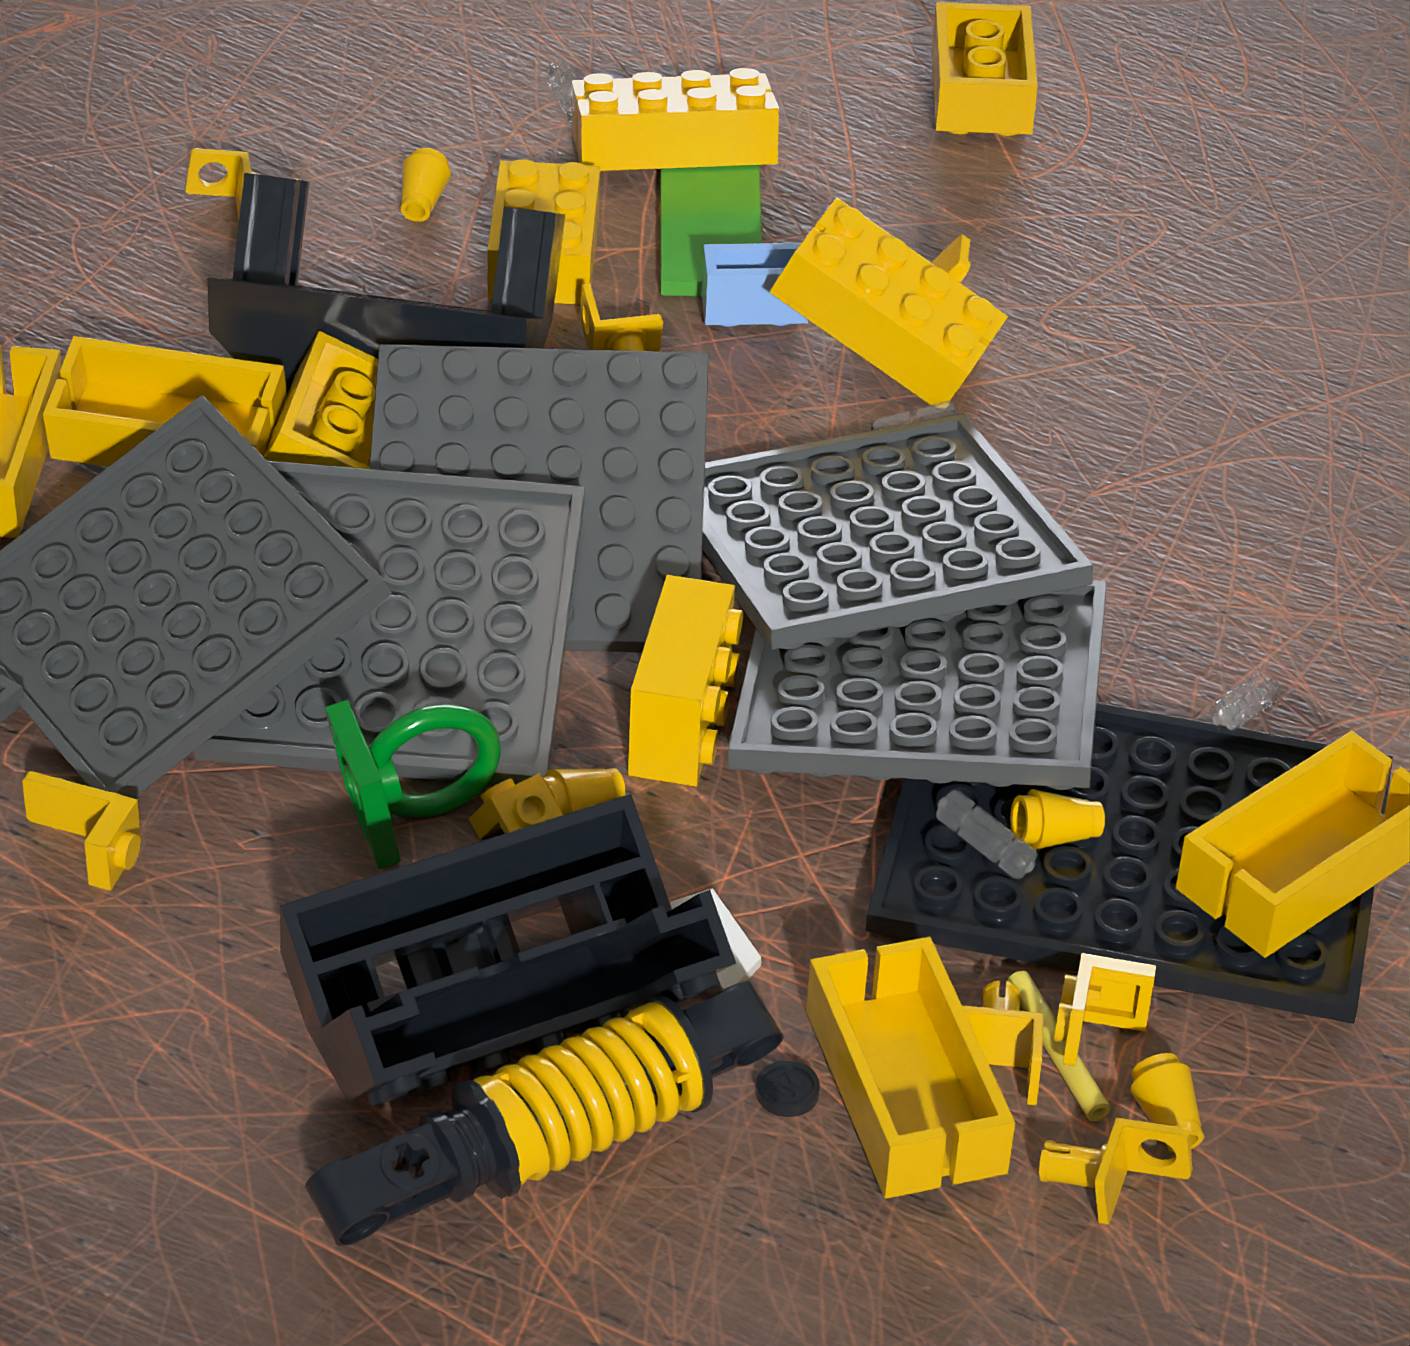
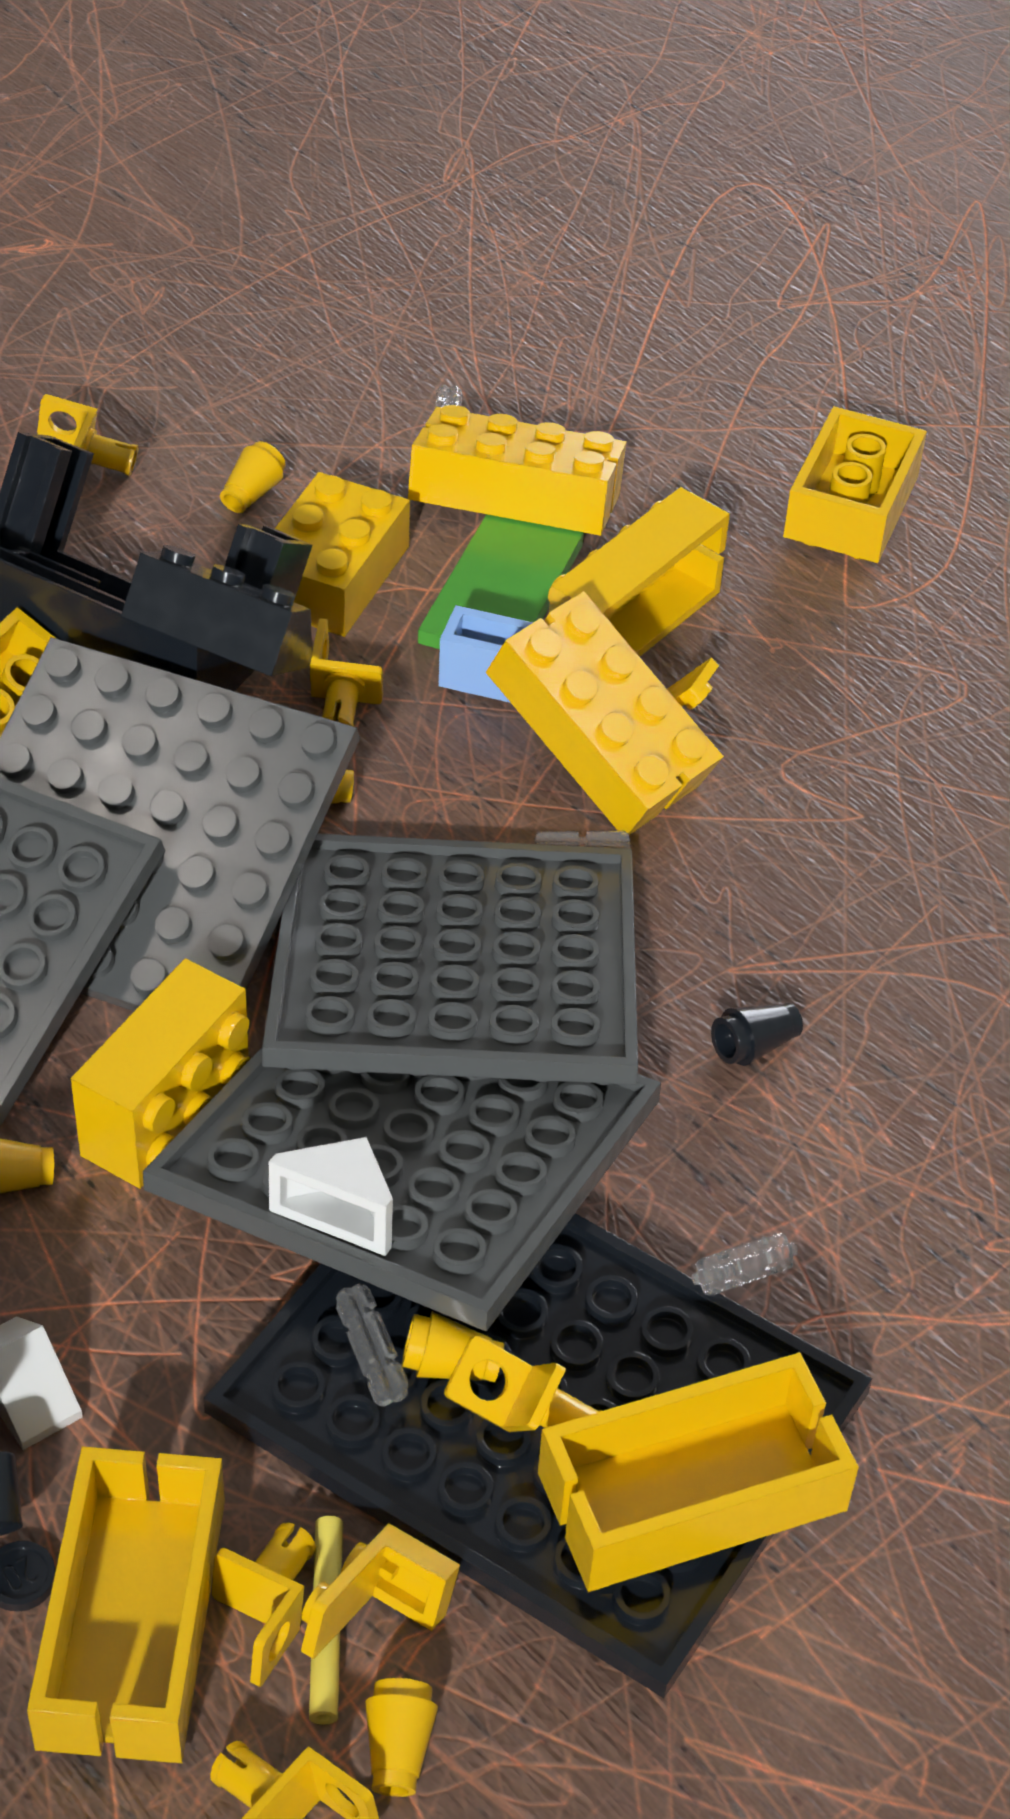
camera: 20 degrees right, 5 degrees up
none -> black slope [121,545,312,677]
none -> white slope [269,1137,393,1256]
none -> yellow bracket [444,1336,601,1432]
none -> yellow piece [548,487,730,657]
none -> black cone [711,1003,803,1066]

